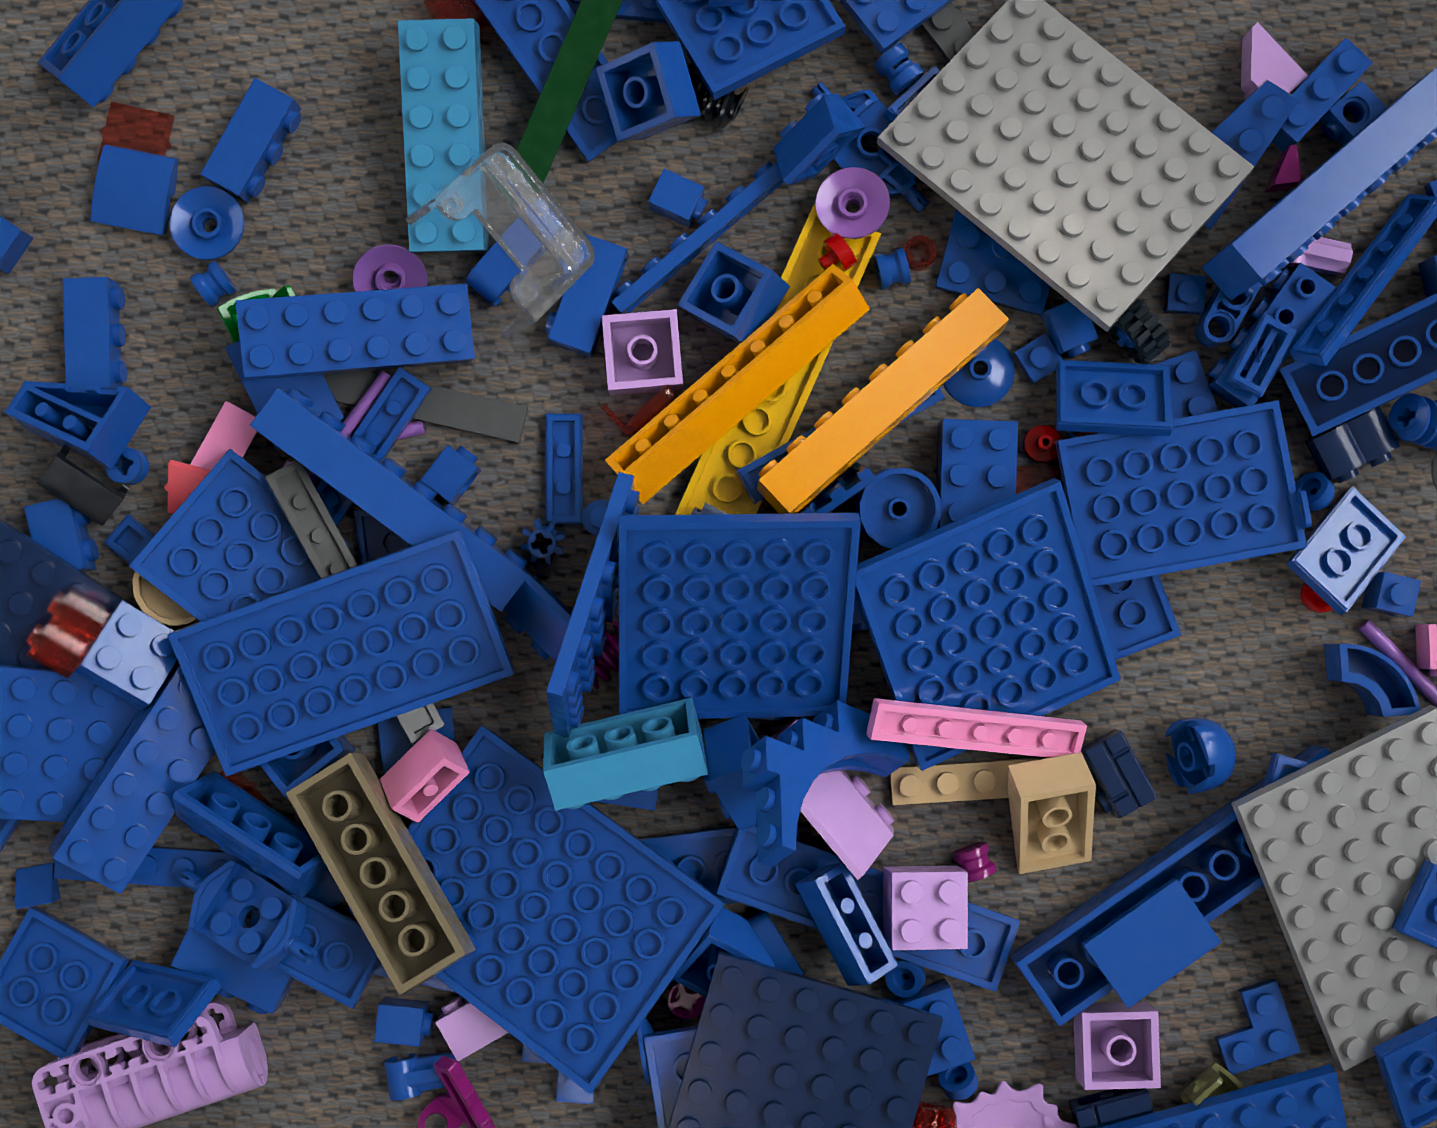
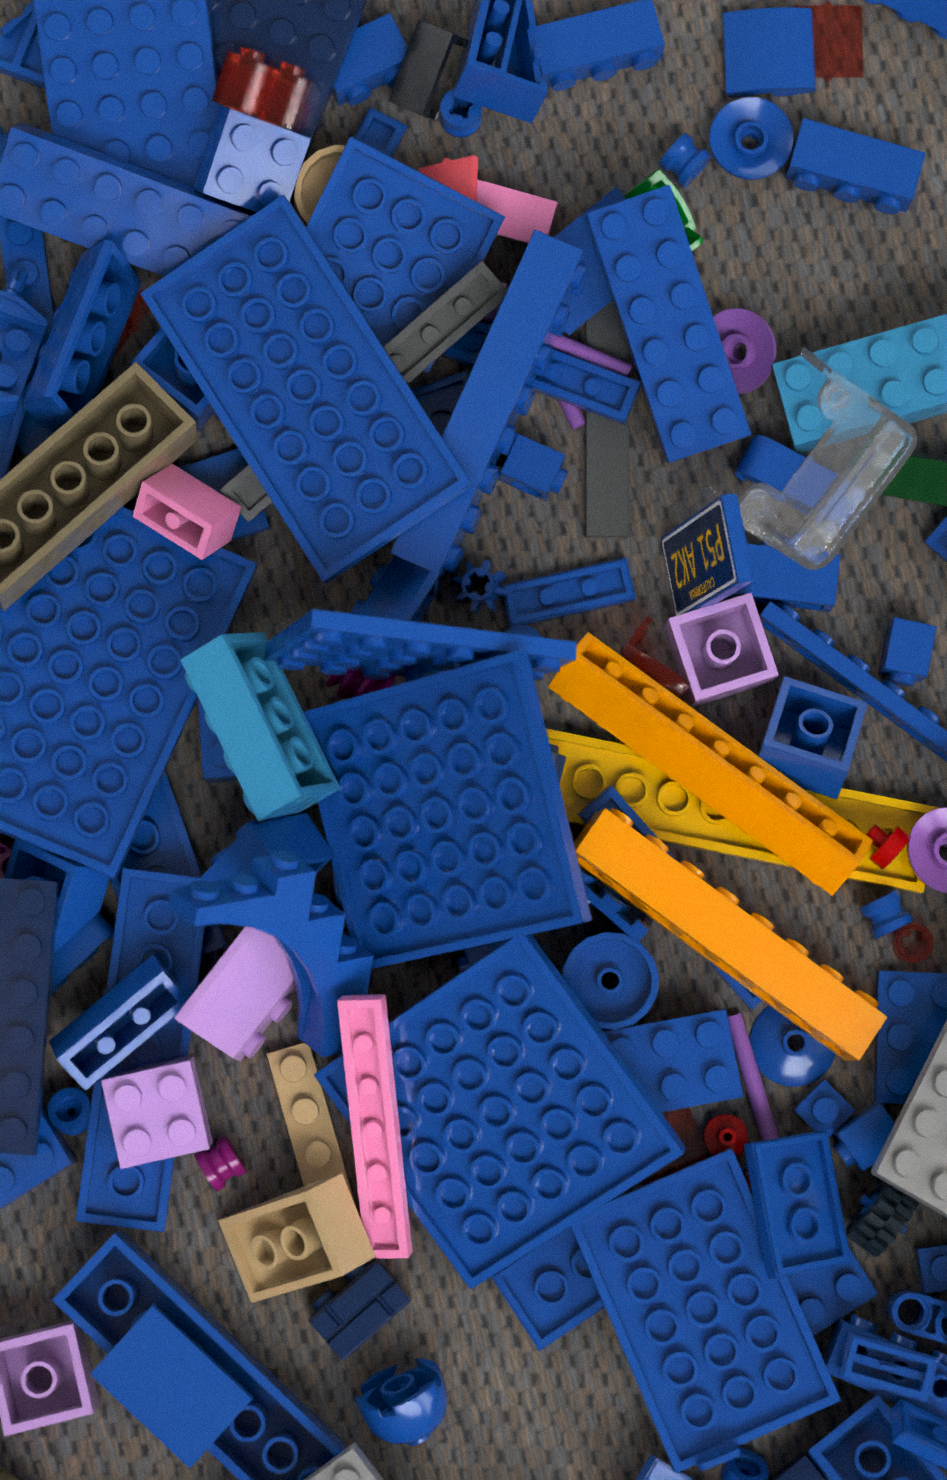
camera: 75 degrees right, 5 degrees down
none -> tile [661,493,754,616]
none -> medium lavender bar [728,1013,779,1140]

